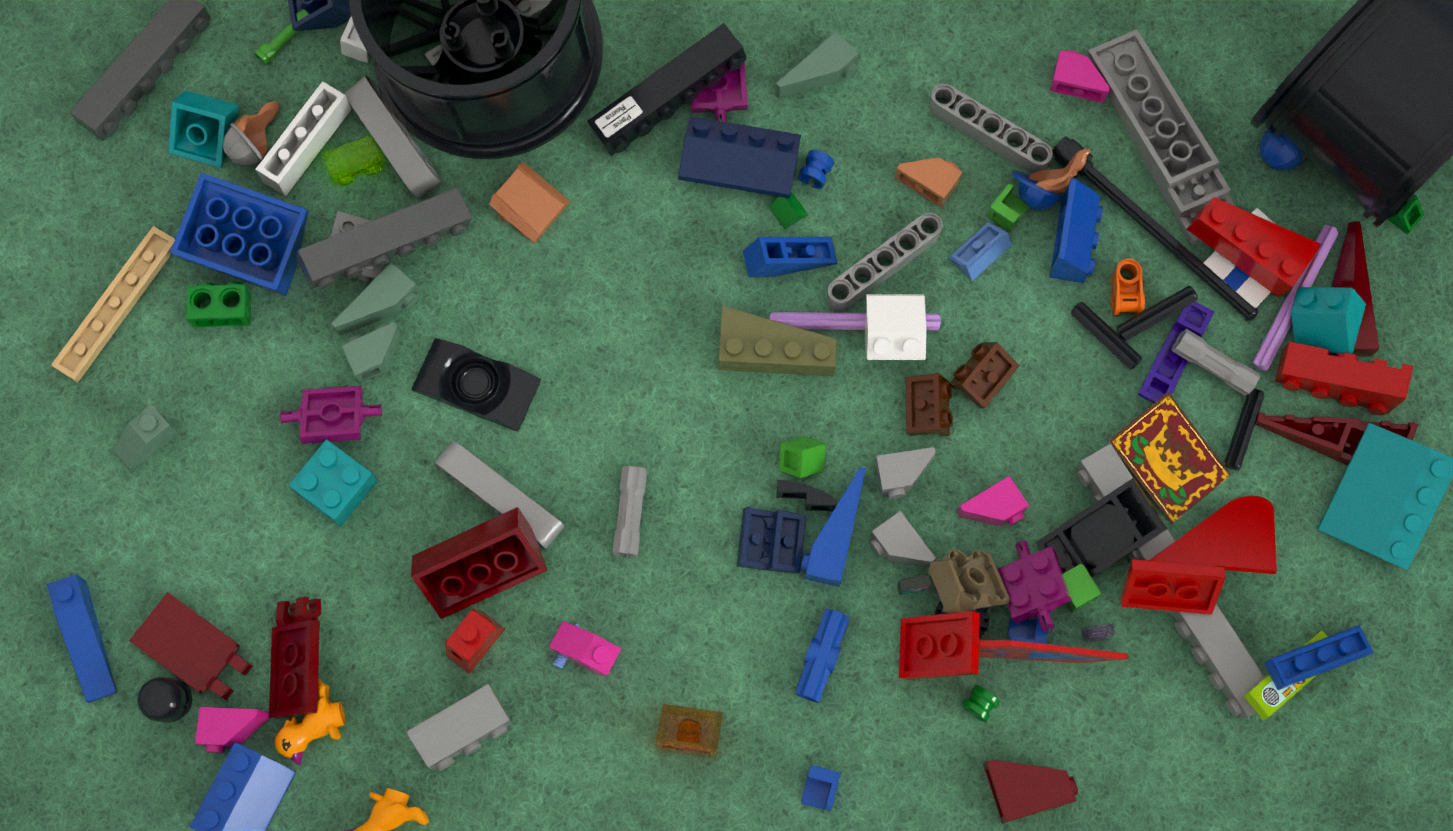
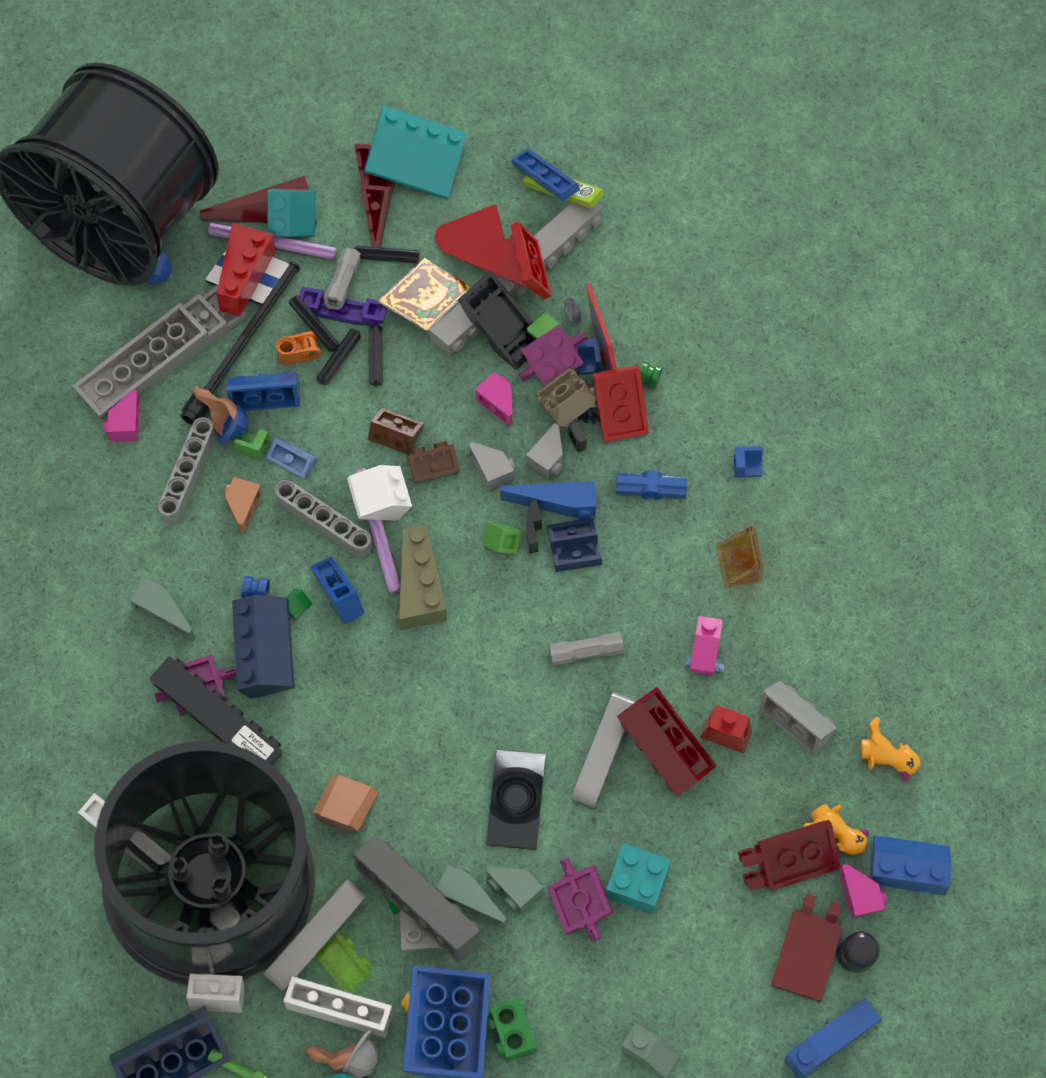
camera: 105 degrees left, 10 degrees down
dark red slope [983,760,1078,824] -> none
red wedge [1275,342,1414,415] -> none
none -> black axle [369,324,383,386]

